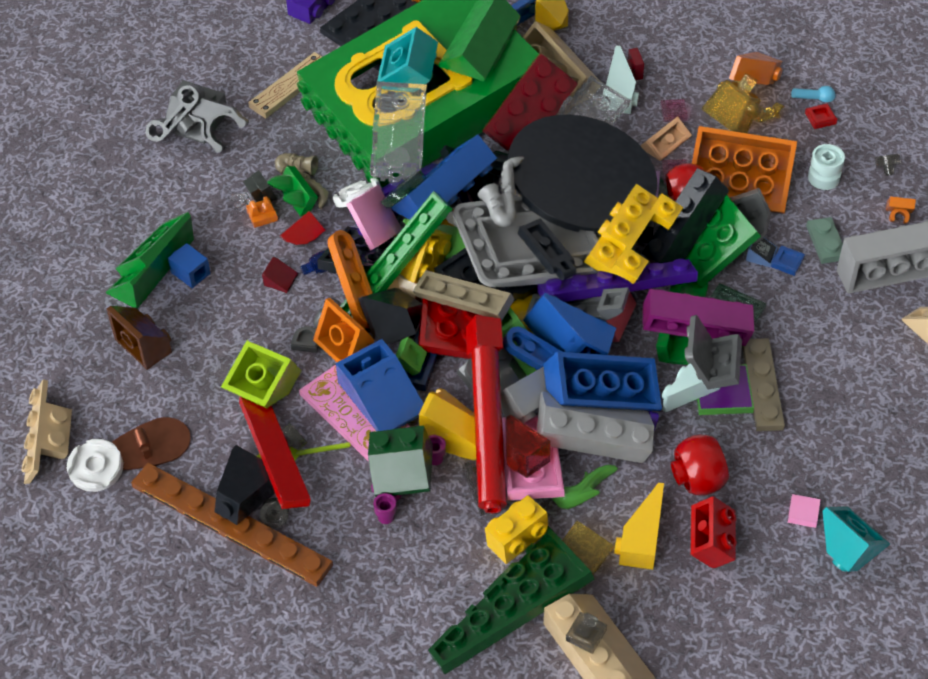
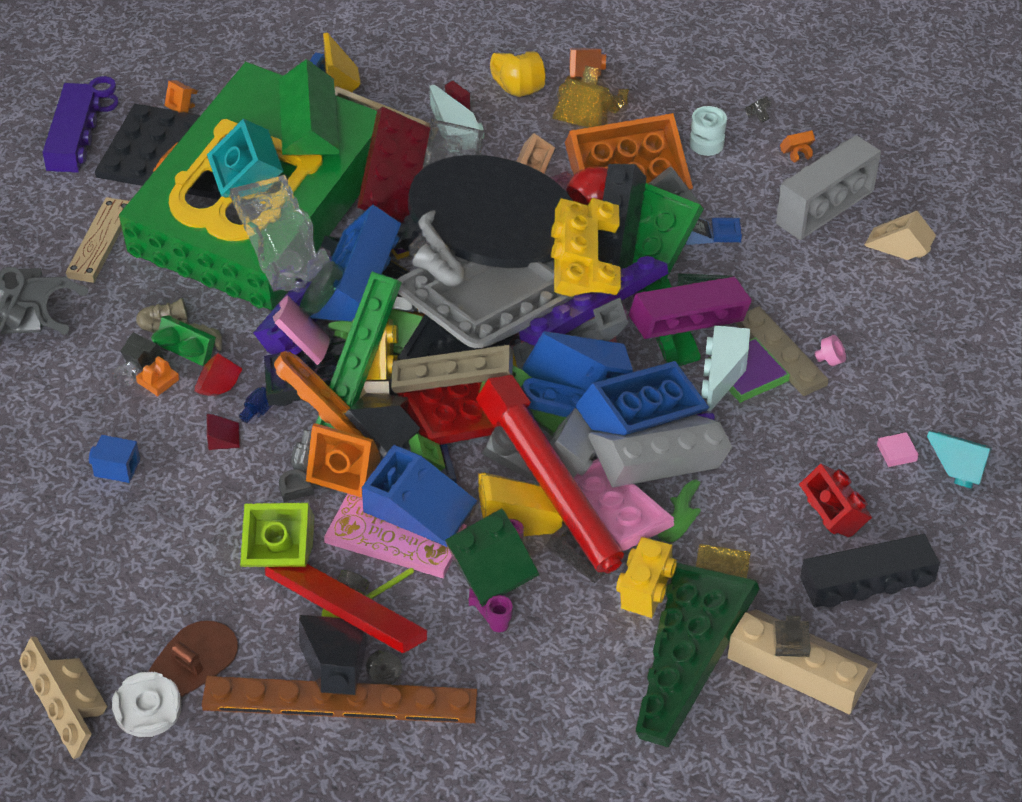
camera: 30 degrees left, 5 degrees down
green slope [106,212,194,309] -> none
reddish brown slope [106,306,172,370] -> none
white tile [333,178,382,208] -> none
clear red slope [506,415,550,478] -> none
black hinge [517,218,577,280] -> none
yellow slope [614,482,664,570] -> none
clear pink tile [660,99,688,122] -> none
red wheel [671,434,729,496] -> none
dark grey bracket [685,315,742,390] -> none
medium azure bar [791,86,836,102] -> none
red tile [805,103,837,129] -> none
sand green plate [806,217,843,264] -> none
none -> yellow helmet [490,51,545,97]
none -> black brick [800,534,940,608]
none -> bright pink tile [815,335,846,366]

